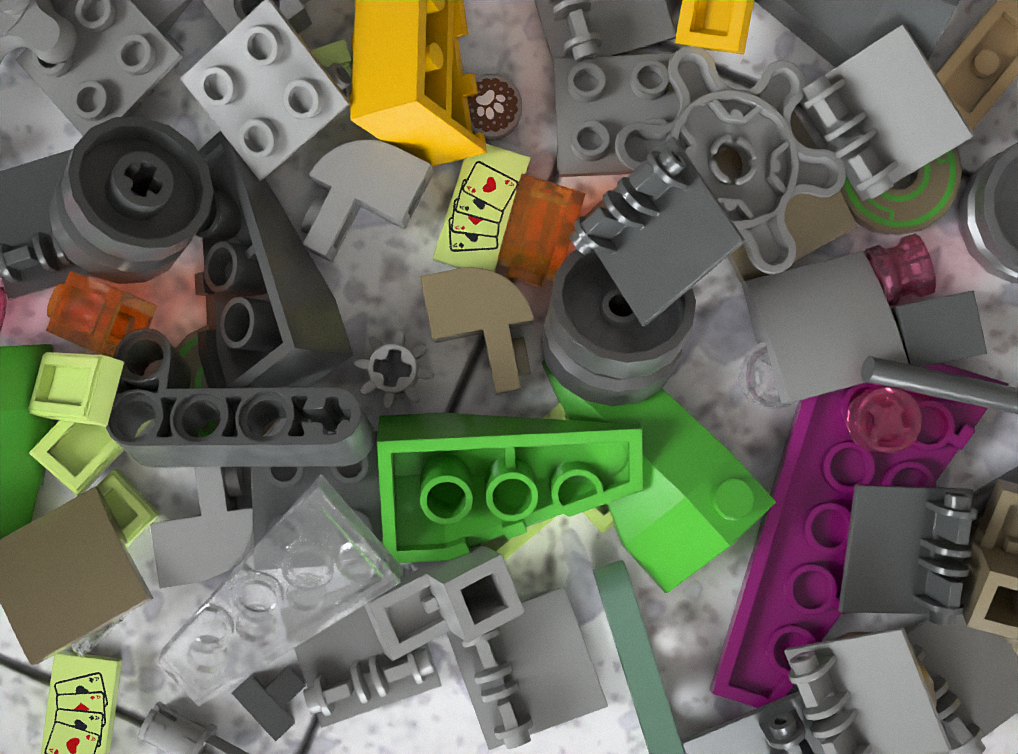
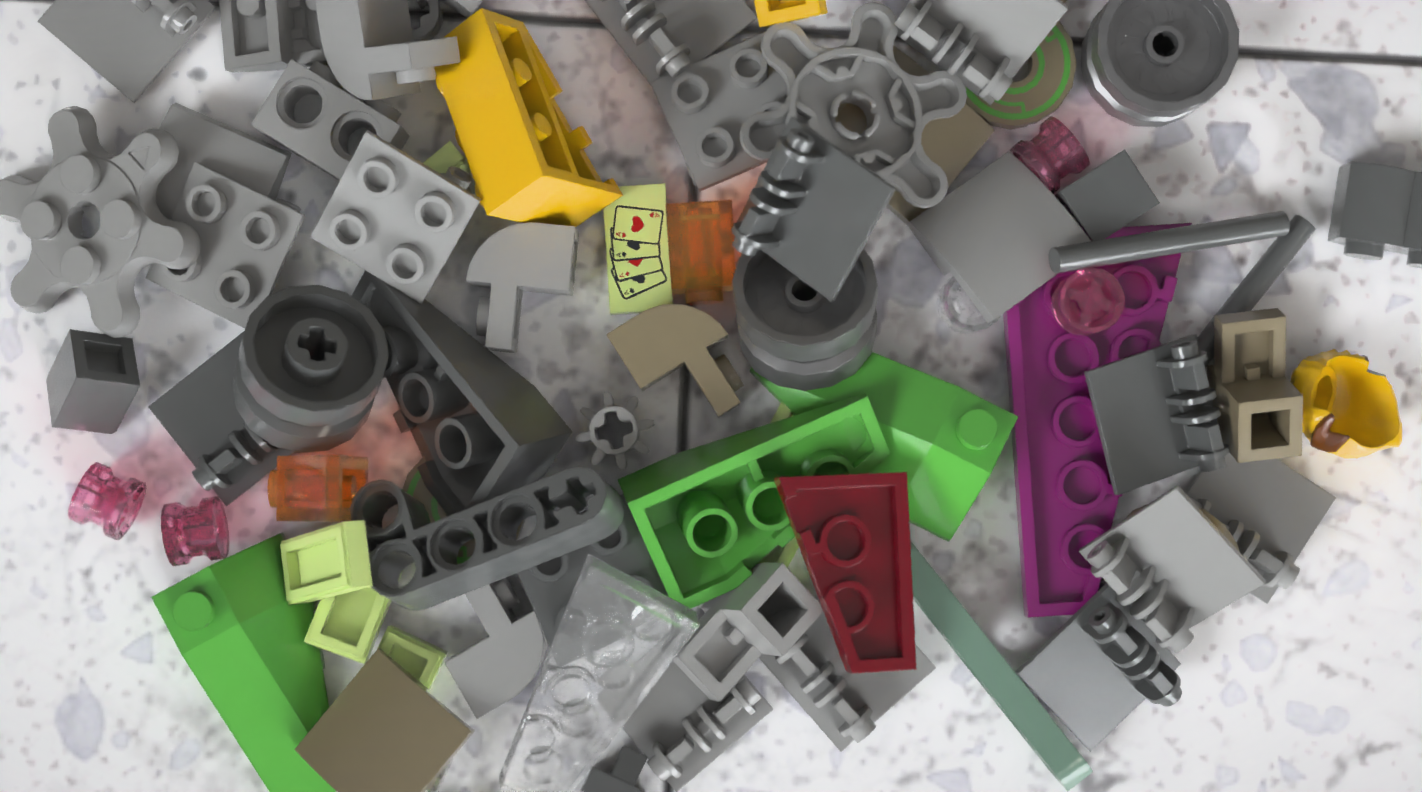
camera: 25 degrees left, 0 degrees up
tile [467,74,522,140] -> none
none -> dark red wing [773,472,917,674]

